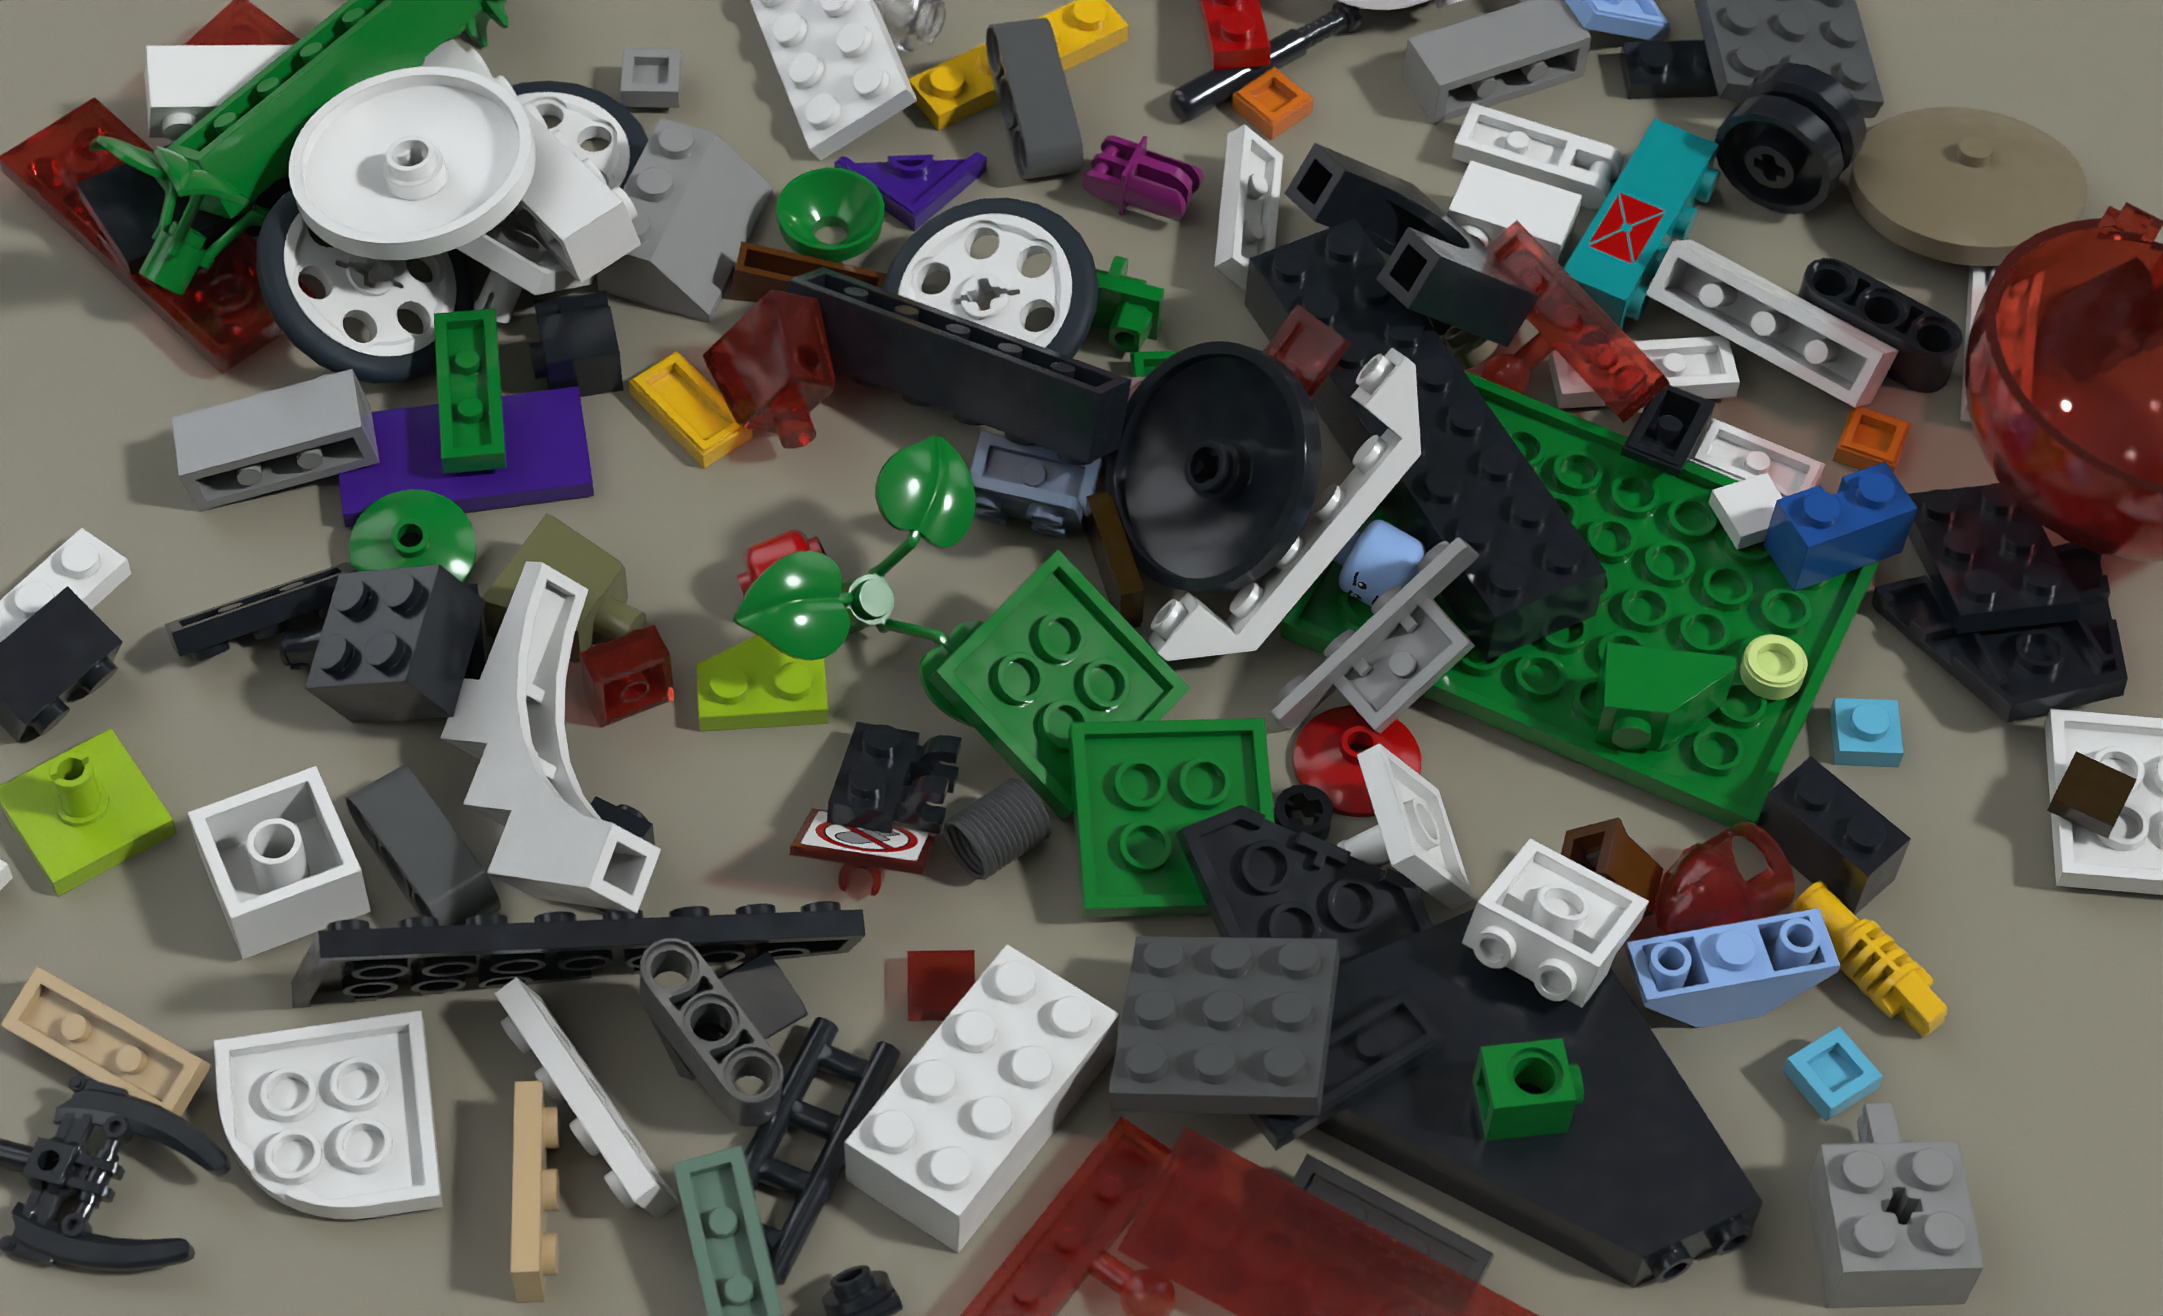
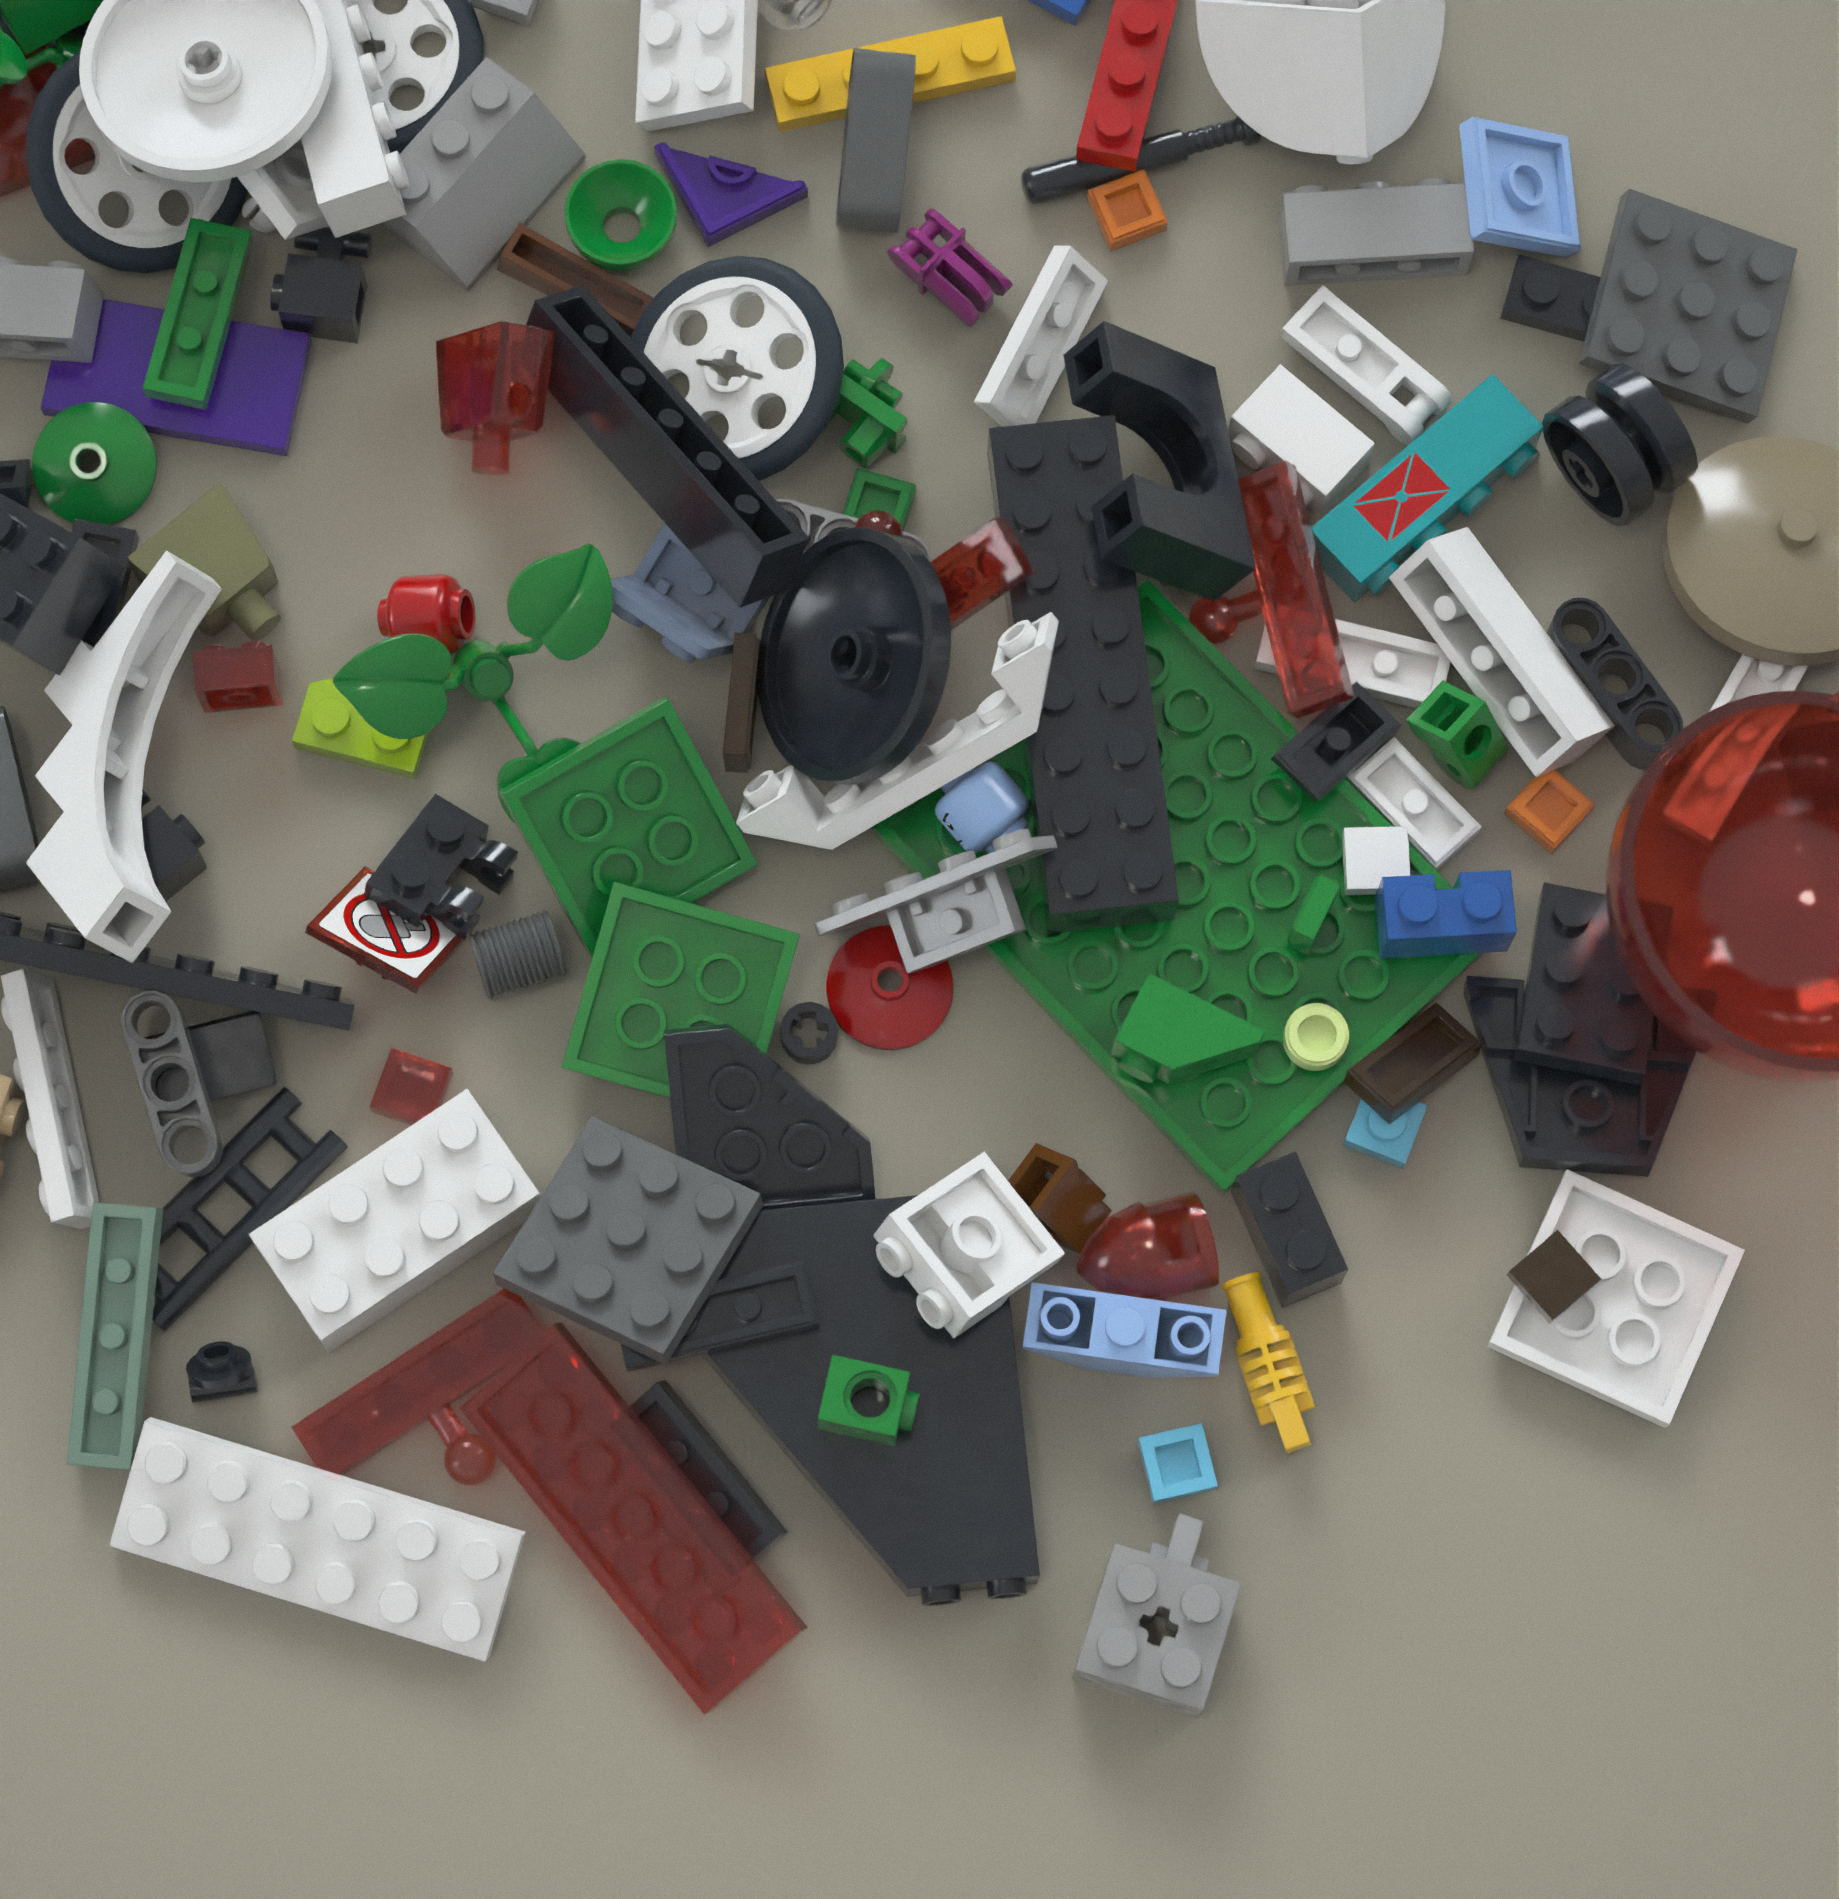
camera: 20 degrees right, 20 degrees up
yellow tile [629,351,753,469] -> none
white tile [1337,743,1474,910] -> none
none -> green tile [1287,874,1341,955]
none -> dark brown tile [1344,1002,1482,1124]
none -> green leg [1406,680,1508,790]

